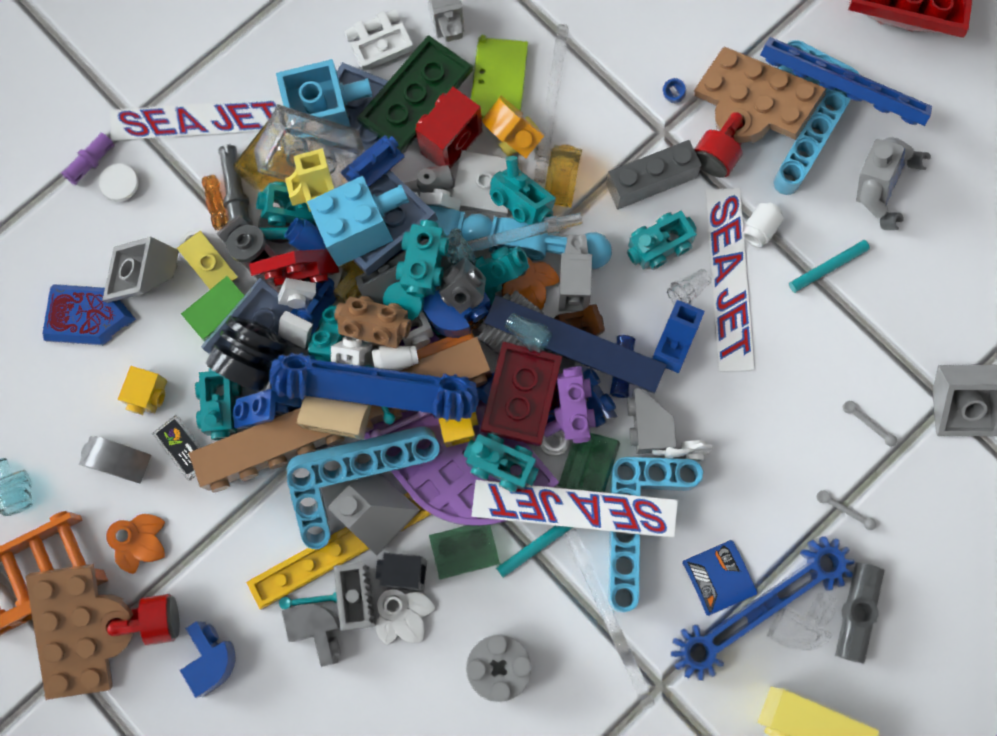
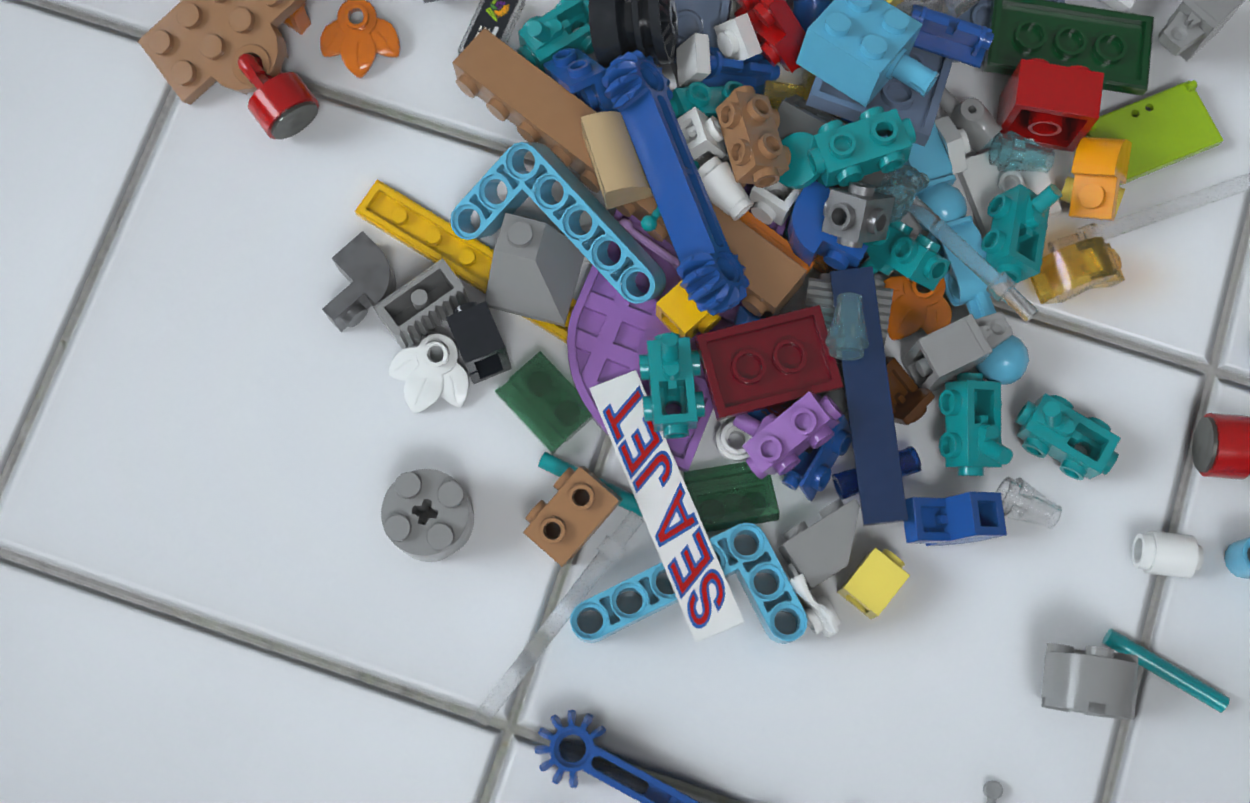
camera: 55 degrees right, 0 degrees up
blue brick [179,621,235,698] -> none
teal hinge [279,592,337,610] -> none
dark grey brick [606,140,701,210] -> none
blue sticker [682,540,757,616] -> none
sticker [705,188,755,372] -> none
none -> medium nougat brick [523,466,623,567]
none -> light yellow brick [837,547,910,619]
none -> teal brick [938,373,1013,476]
none -> clear light blue cone [989,131,1055,173]
none -> light grey brick [1041,643,1139,720]

